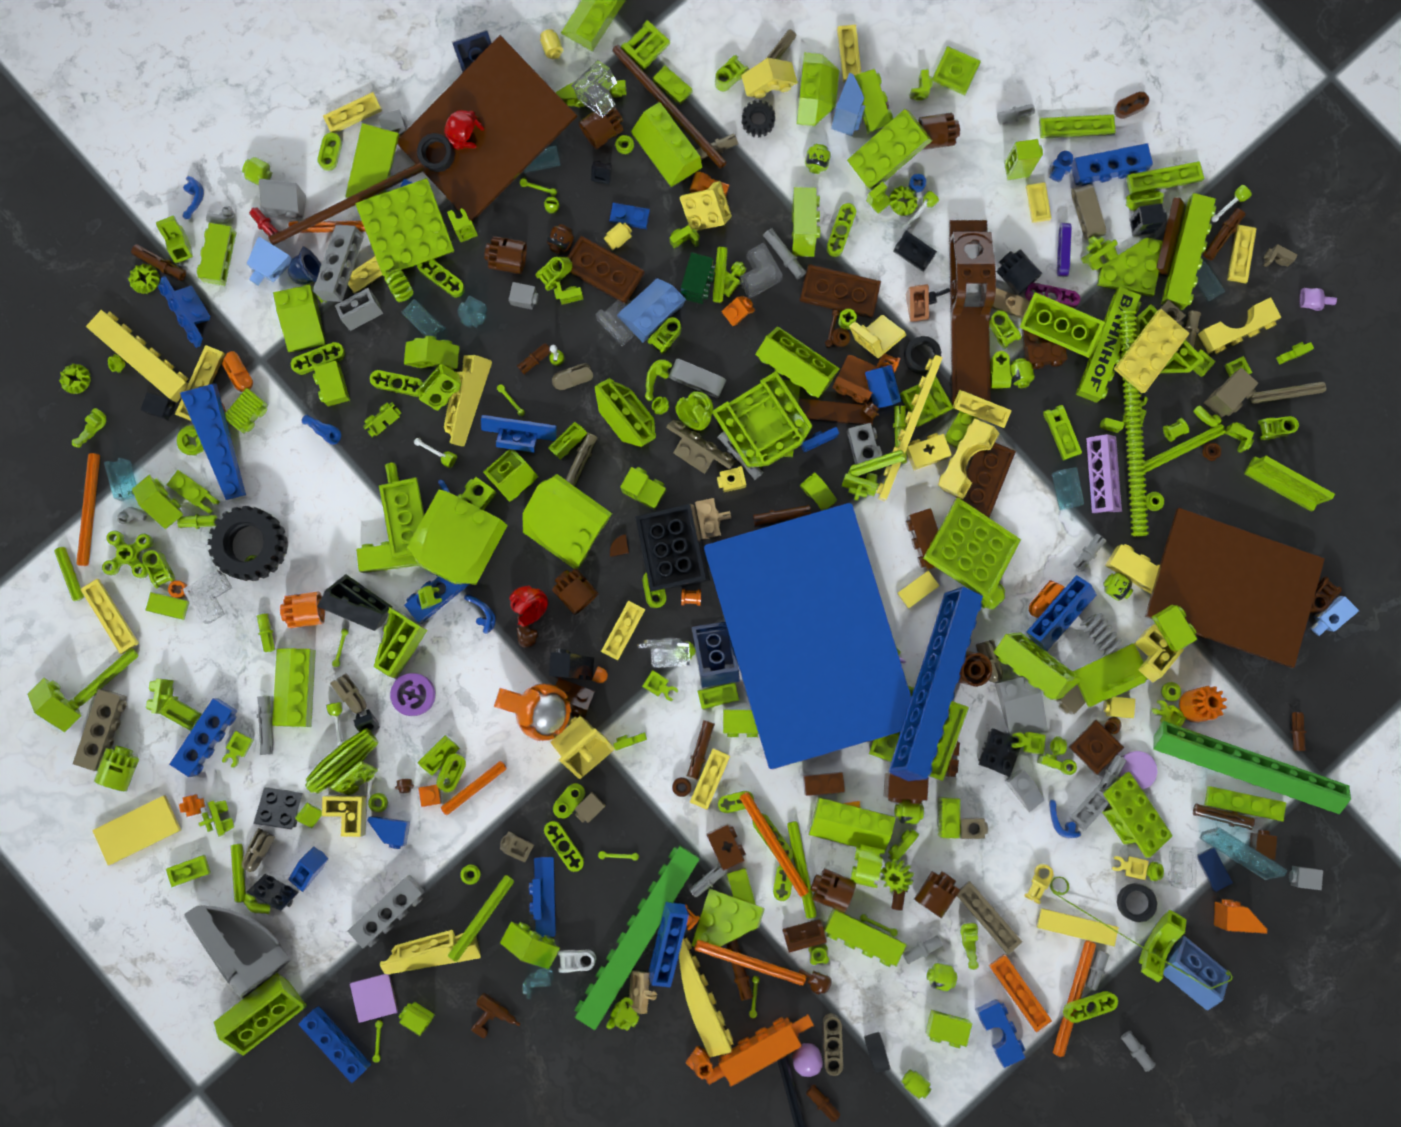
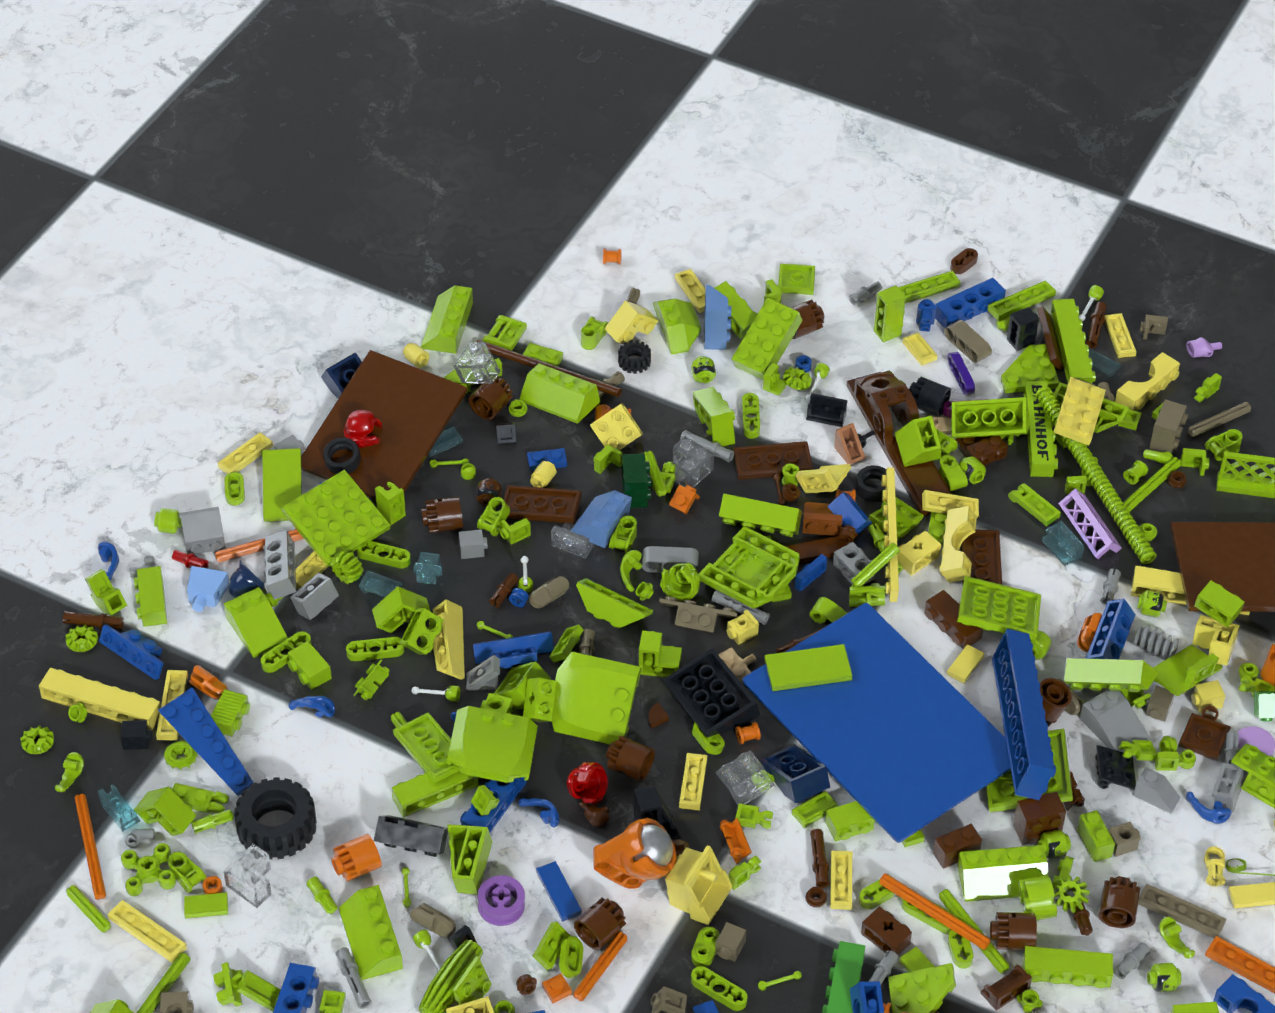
camera: 20 degrees left, 35 degrees down
reddish brown piece [268,162,425,245] -> none
orange hinge [592,666,608,683] -> none
lime hips [1080,236,1118,270] -> none
none -> light grey slope [466,655,500,691]
none -> blue bush [509,588,529,607]
none -> lime brick [523,678,557,722]
none -> blue tile [536,861,582,922]
none -> reddish brown gear [574,897,626,950]
none -> orange hinge [719,818,752,864]
none -> lime tile [765,644,852,691]
none -> lime slope [895,416,941,467]

